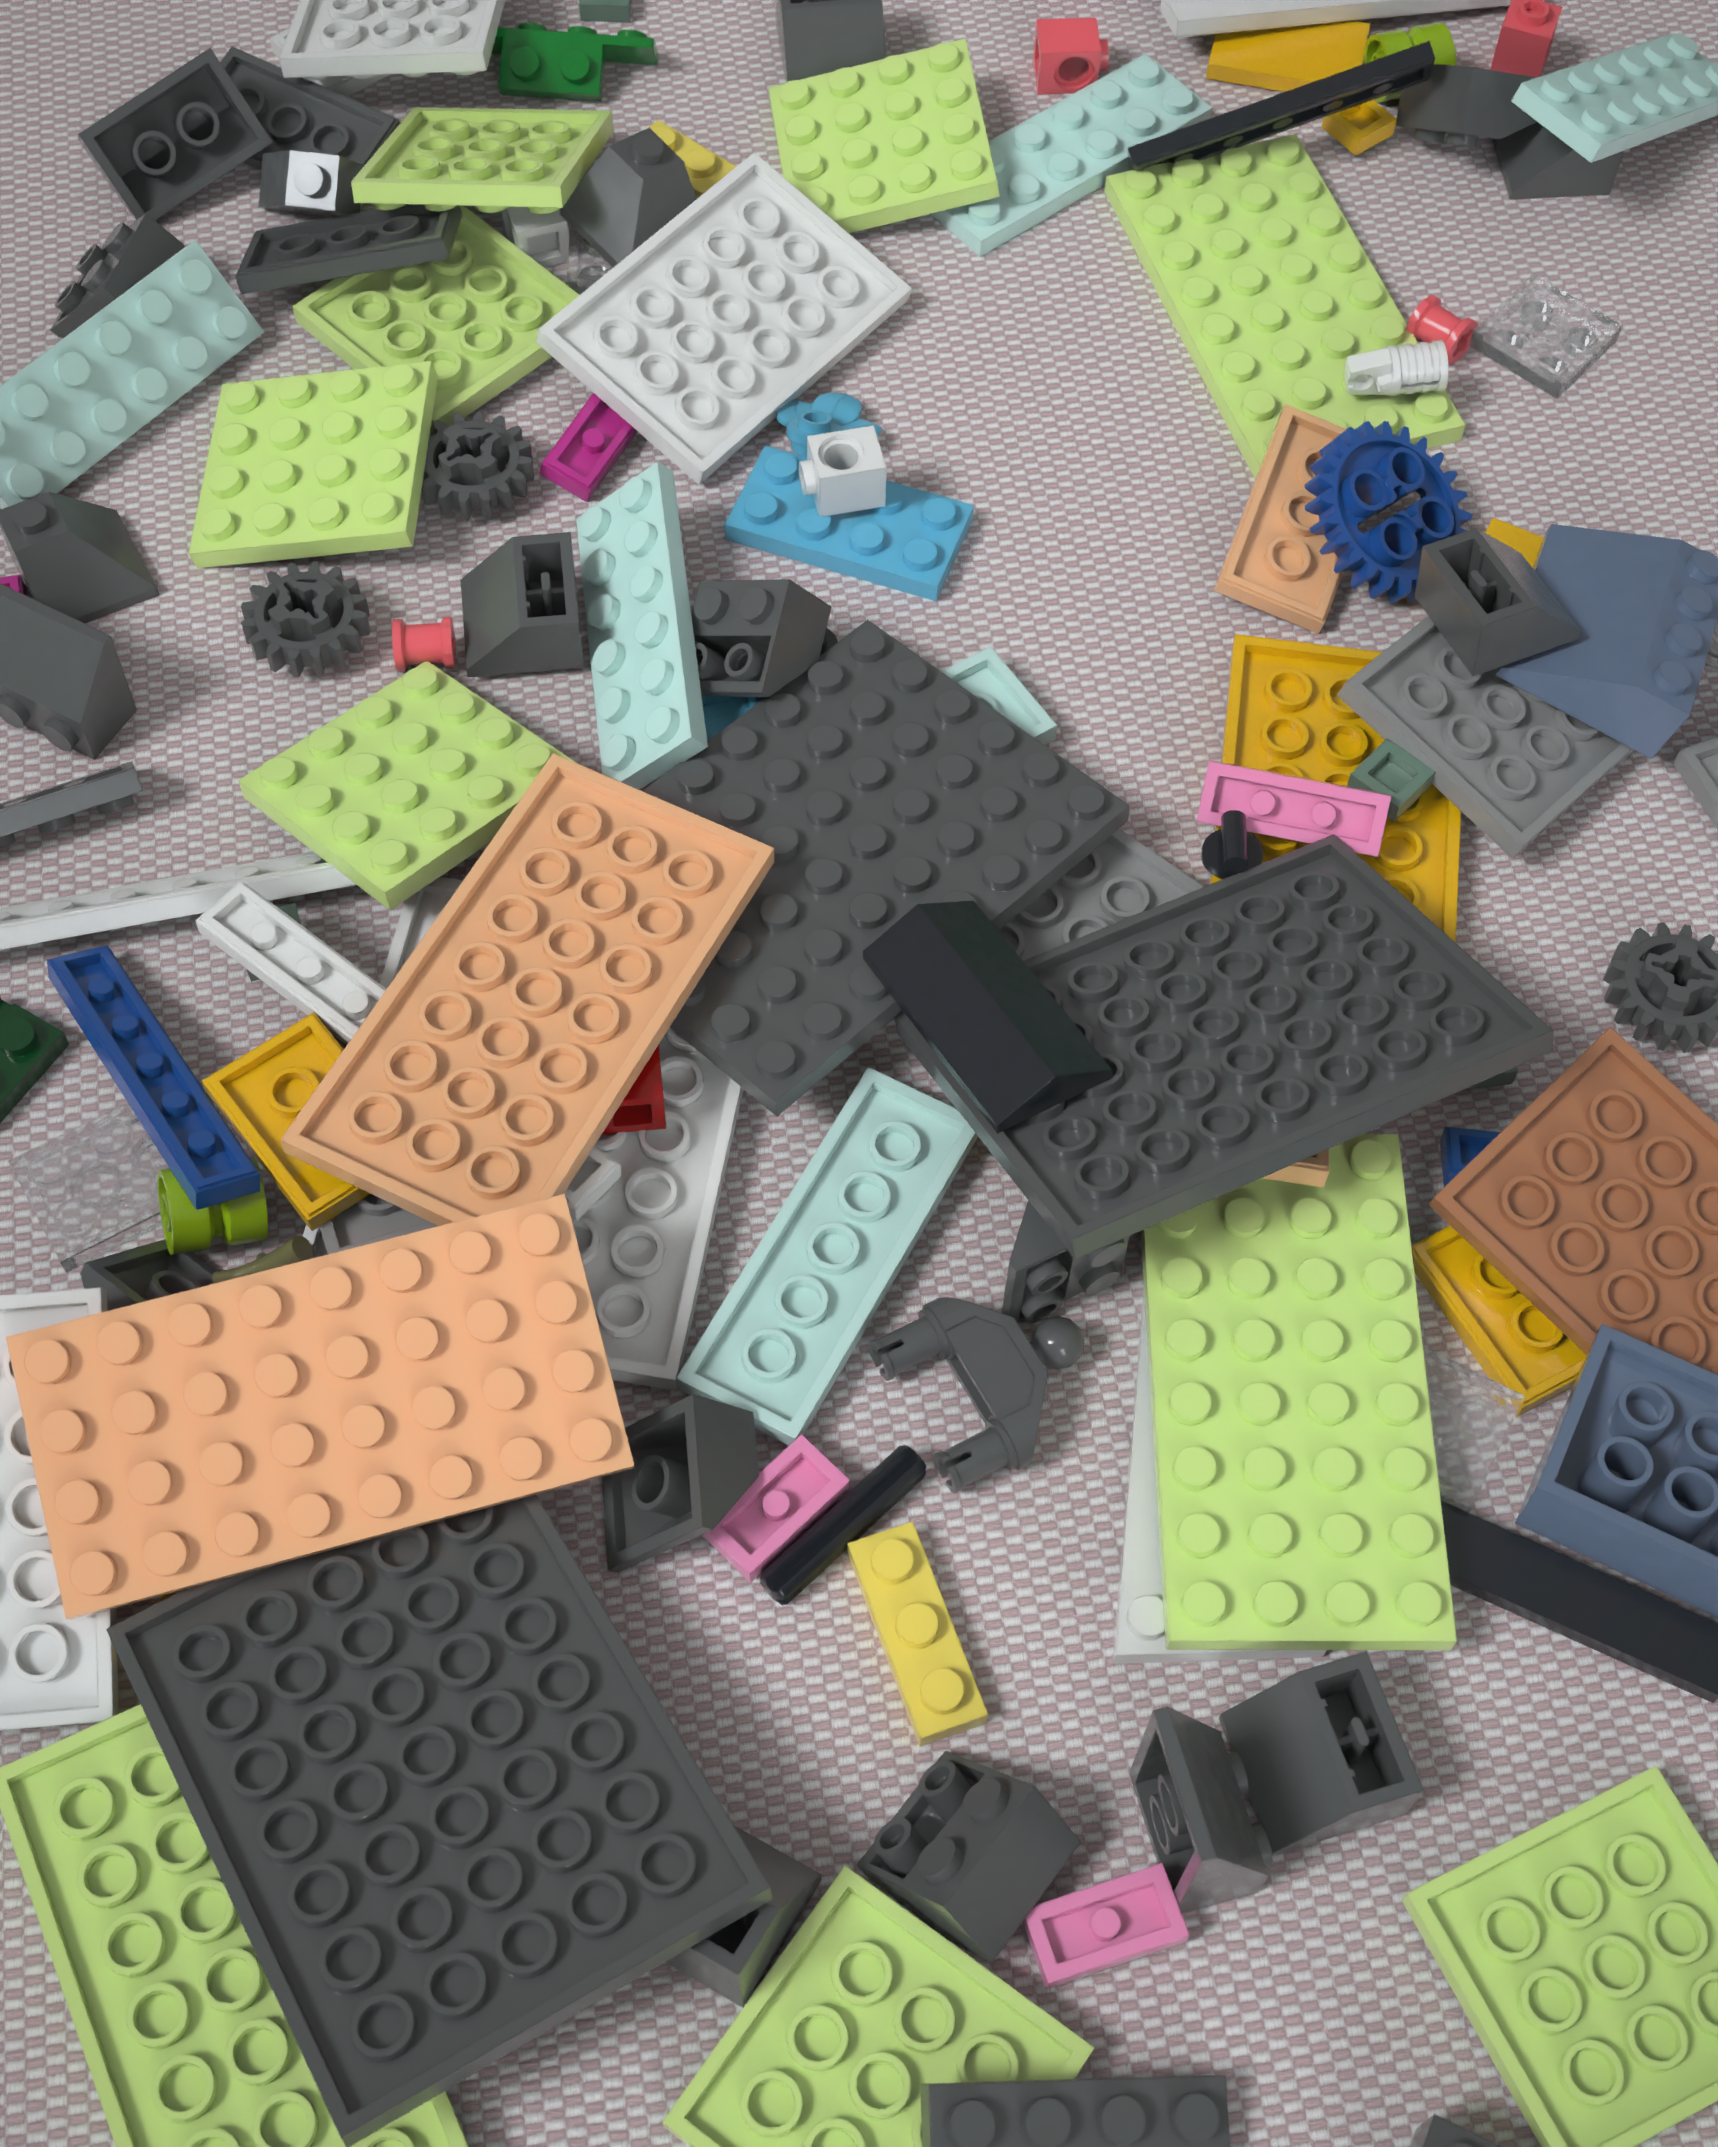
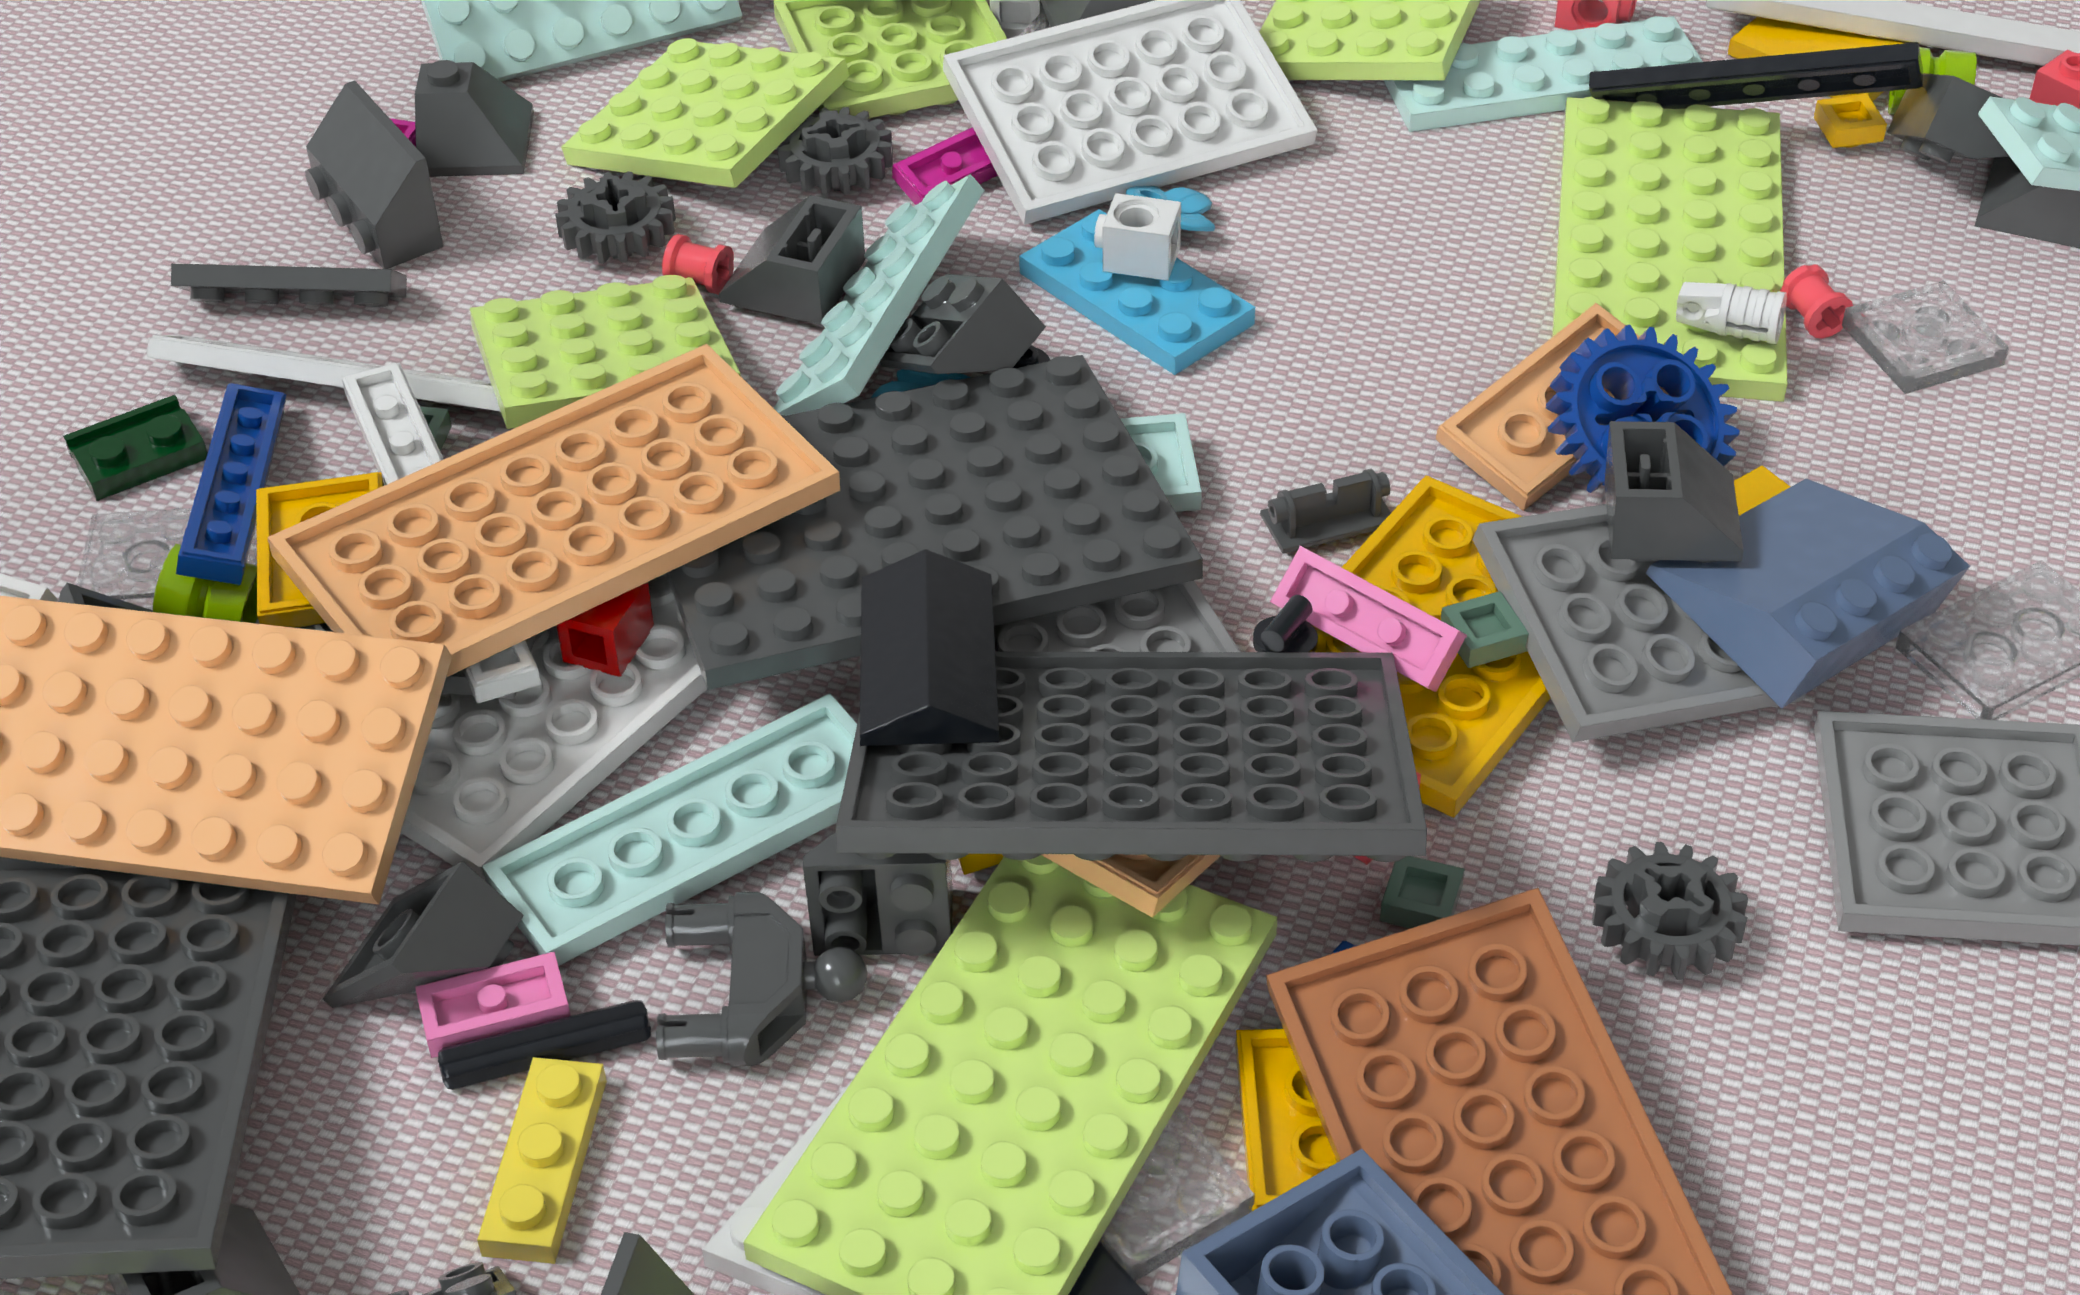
camera: 30 degrees right, 15 degrees down
none -> dark grey hinge [1260,469,1391,554]

